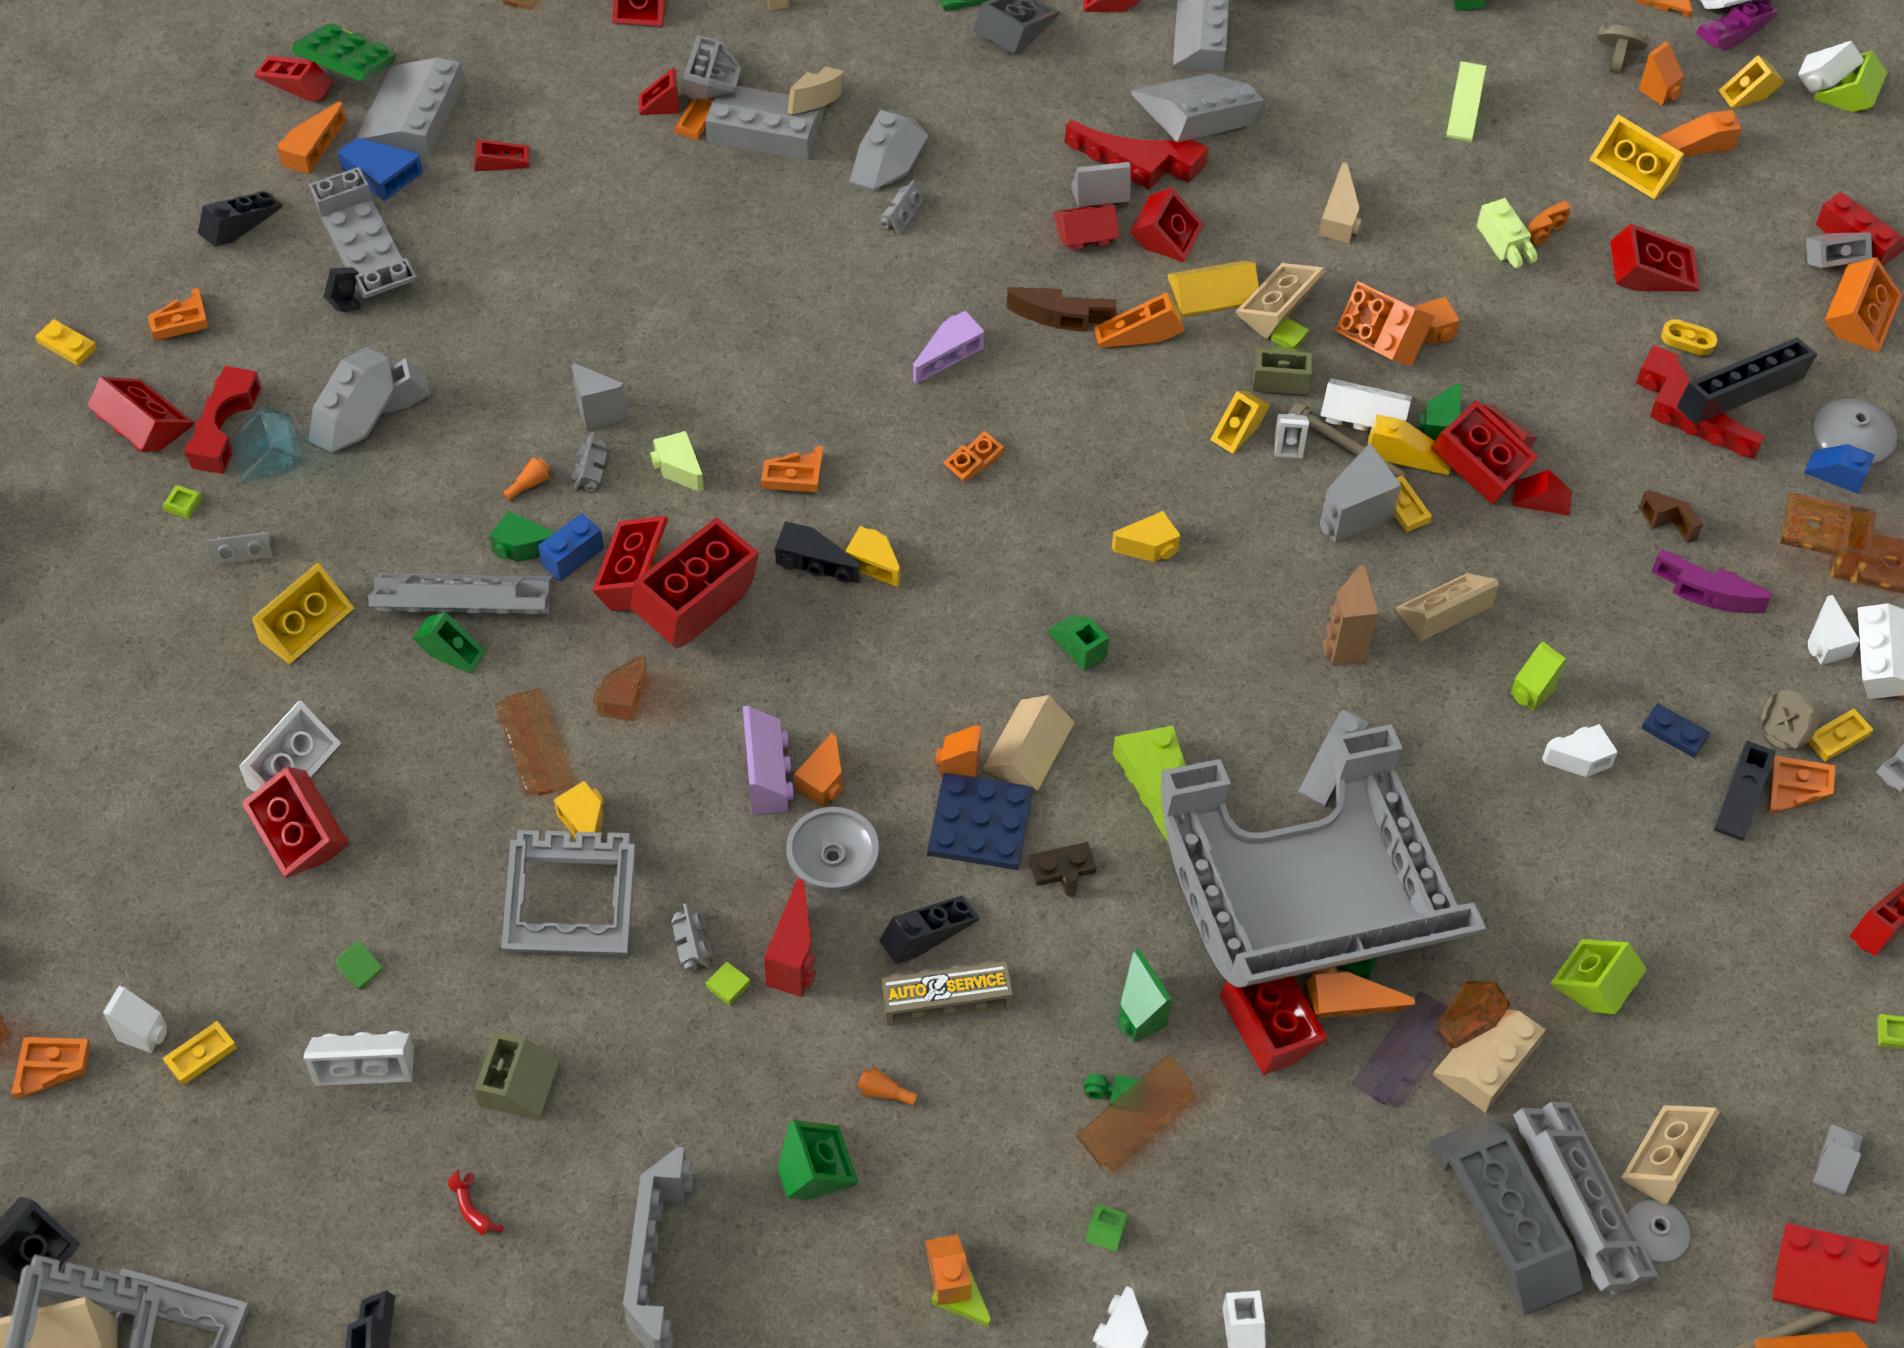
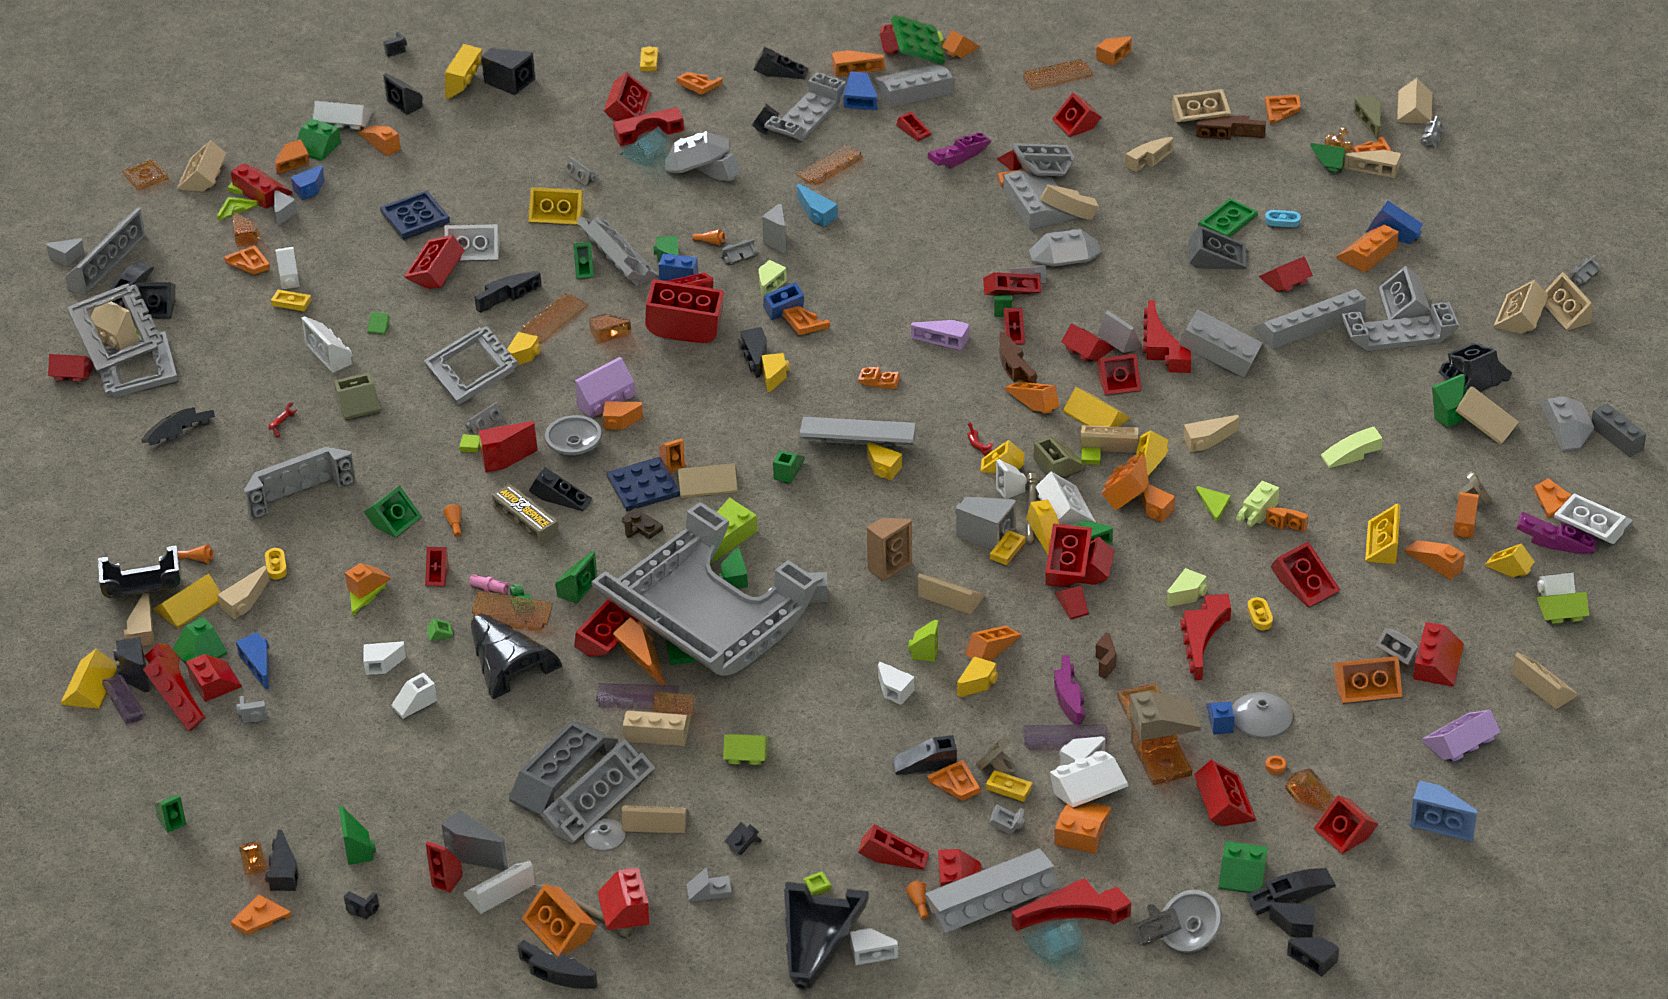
camera: 60 degrees right, 15 degrees down
lime tile [162,485,203,519] -> none
dark blue plate [1641,703,1710,758] -> none
black brick [1676,337,1817,424] -> none
none -> dark blue plate [380,190,450,239]
none -> red slope [425,547,449,586]
none -> bright pink pin [469,574,509,595]
none -> black cone [471,614,563,699]
none -> black slope [474,271,542,313]
none -> green slope [718,548,748,589]
none -> black bracket [725,822,762,855]
none -> blue brick [763,282,804,320]
none -> clear orange windscreen [796,145,863,185]
none -> dark azure slope [797,184,838,227]
none -> light grey slope [799,417,916,447]
none -> magenta slope [927,132,991,168]
none -> orange slope [942,30,980,58]
none -> yellow slope [957,656,998,697]
none -> orange slope [965,625,1021,661]
none -> red piece [967,422,993,456]
none -> red slope [983,272,1042,296]
none -> green slope [994,295,1013,317]
none -> red slope [1004,307,1025,344]
none -> clear purple windscreen [1023,724,1107,750]
none -> dark tan slope [1129,691,1201,741]
none -> yellow slope [1136,430,1168,476]
none -> yellowish green slope [1166,568,1208,607]
none -> lime tile [1196,486,1230,522]

